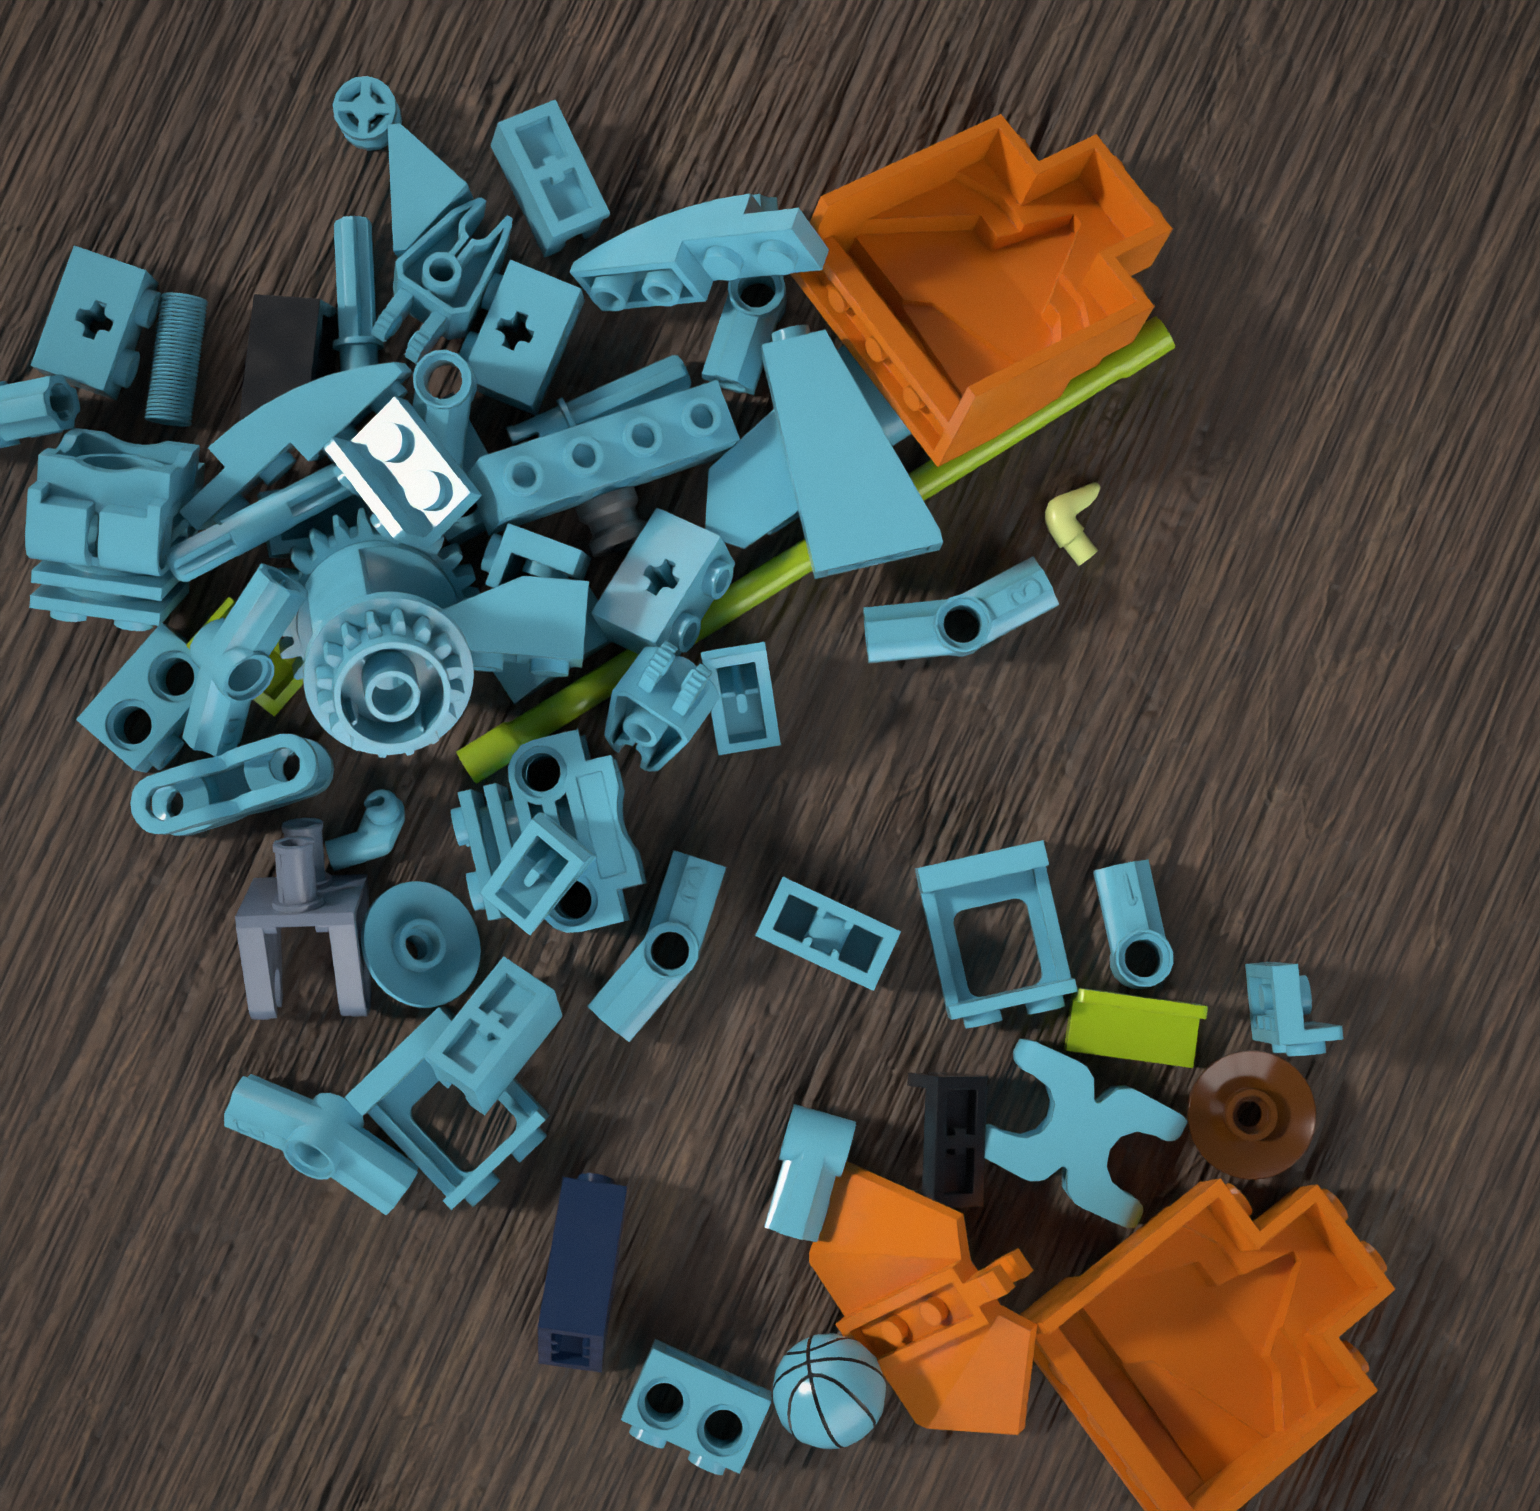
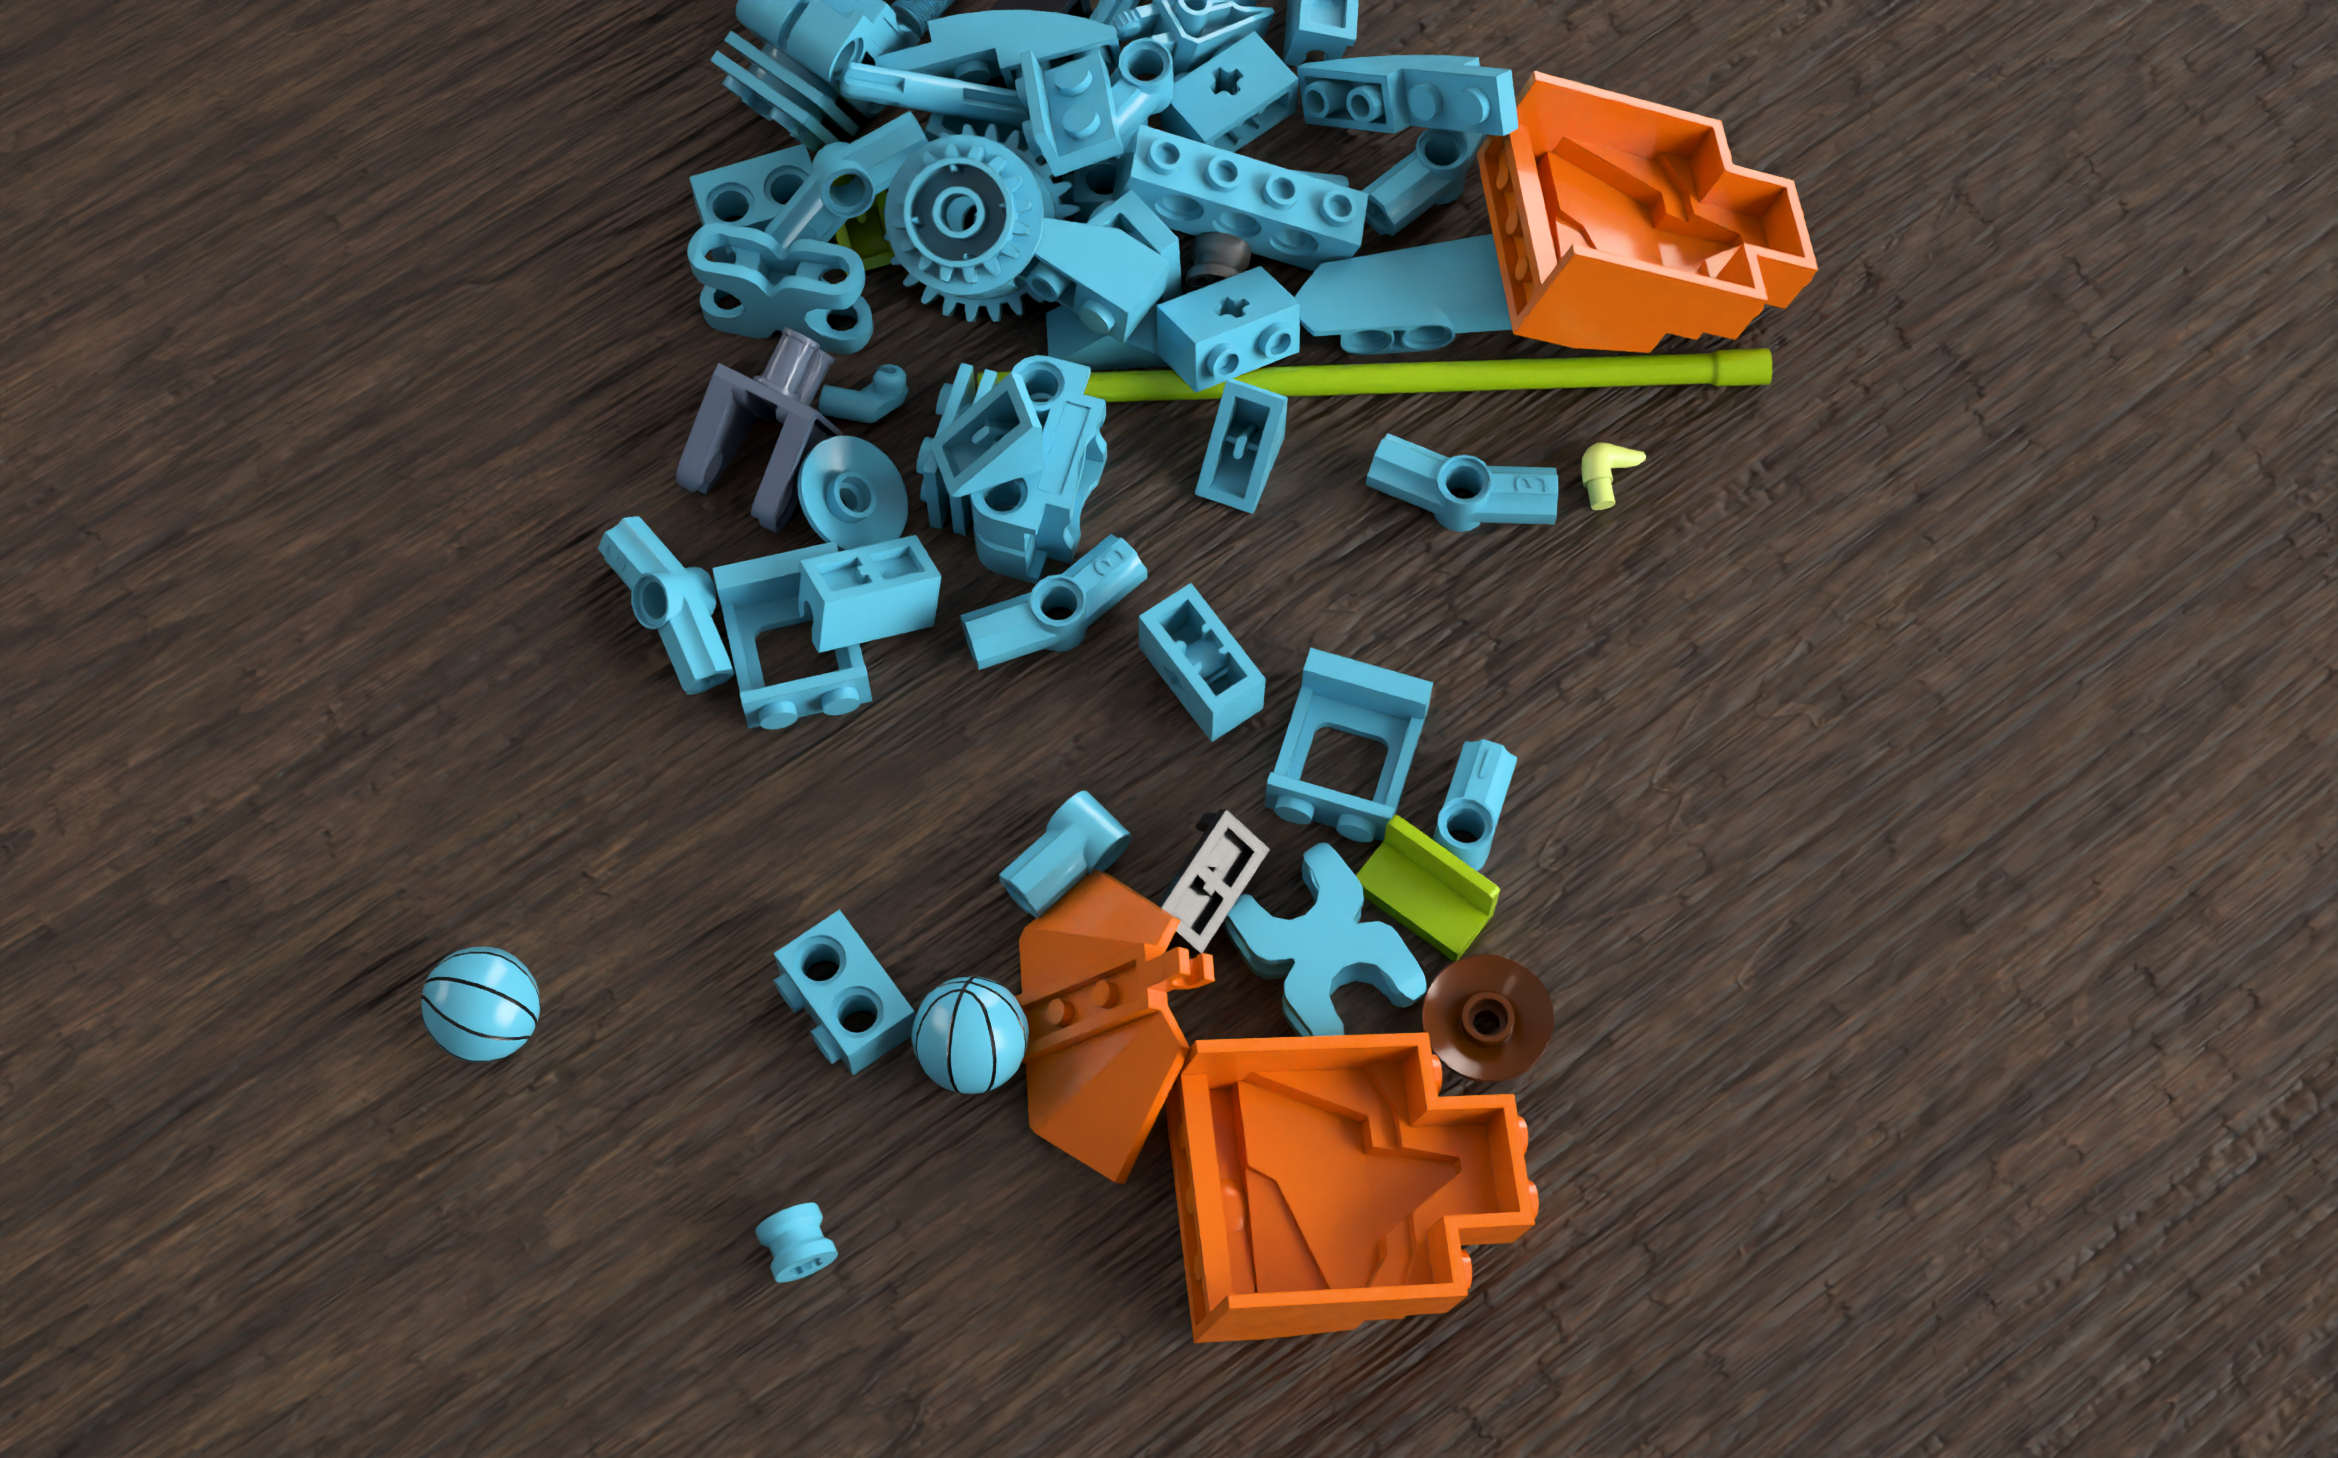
camera: 30 degrees right, 20 degrees down
dark blue slope [538,1173,627,1373] -> none
medium azure hinge [604,640,720,772] -> none
medium azure slope [762,325,943,579] -> none
medium azure bracket [1245,962,1344,1056] -> none

